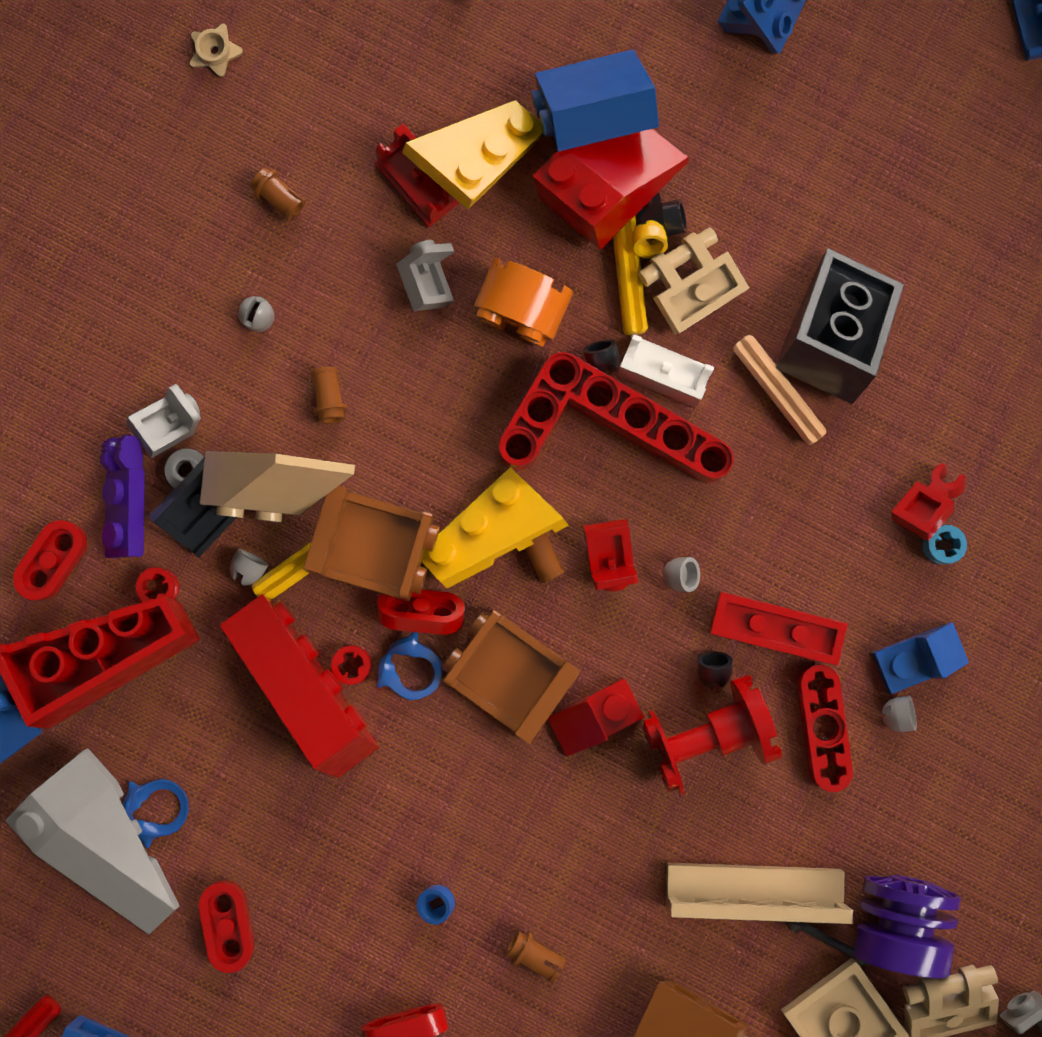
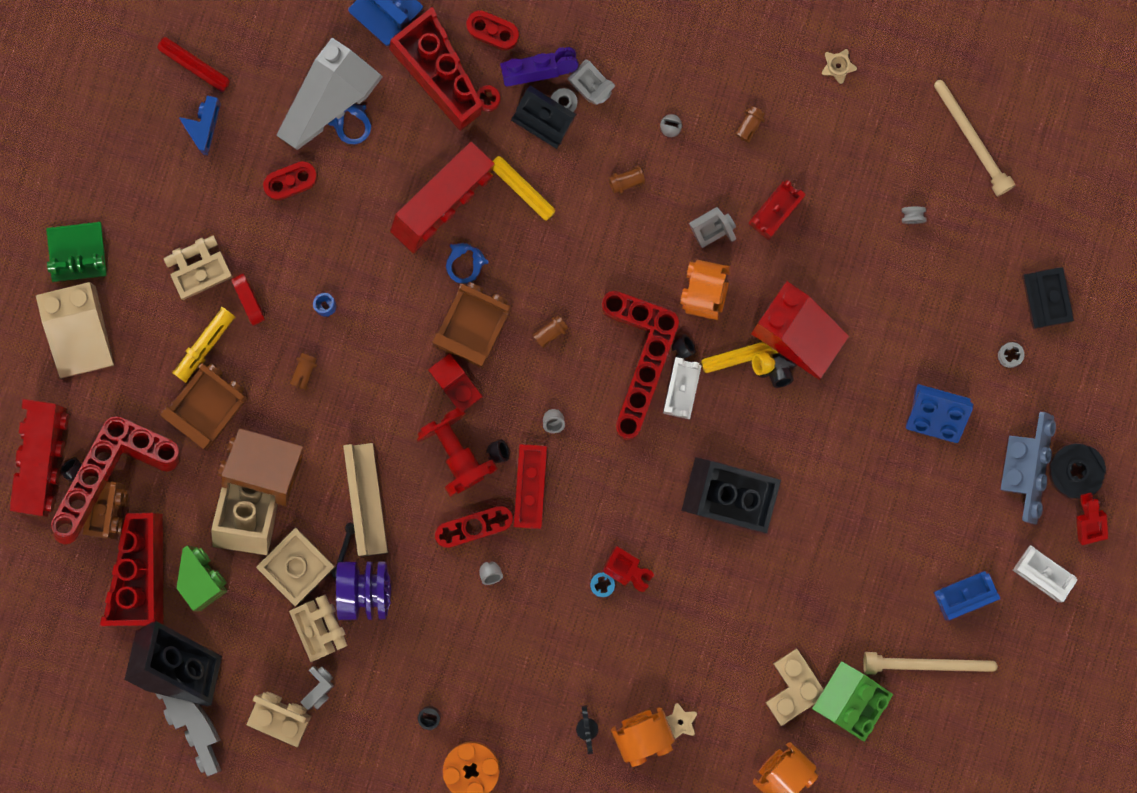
camera: 85 degrees right, 0 degrees up
tan slope [200,451,355,522] -> none
light grey hinge [229,549,268,586] -> none
dark orange panel [303,486,440,602] -> none
red bush [331,645,372,685] -> none
red plate [377,590,465,635] -> none
yellow wing [402,100,544,209] -> none
yellow wing [422,467,569,589] -> none
blue brick [531,49,659,152] -> none
red bracket [583,519,638,592] -> none
tan plate [638,227,749,335] -> none
light nougat axle [733,335,826,445] -> none
blue slope [871,622,969,694] -> none

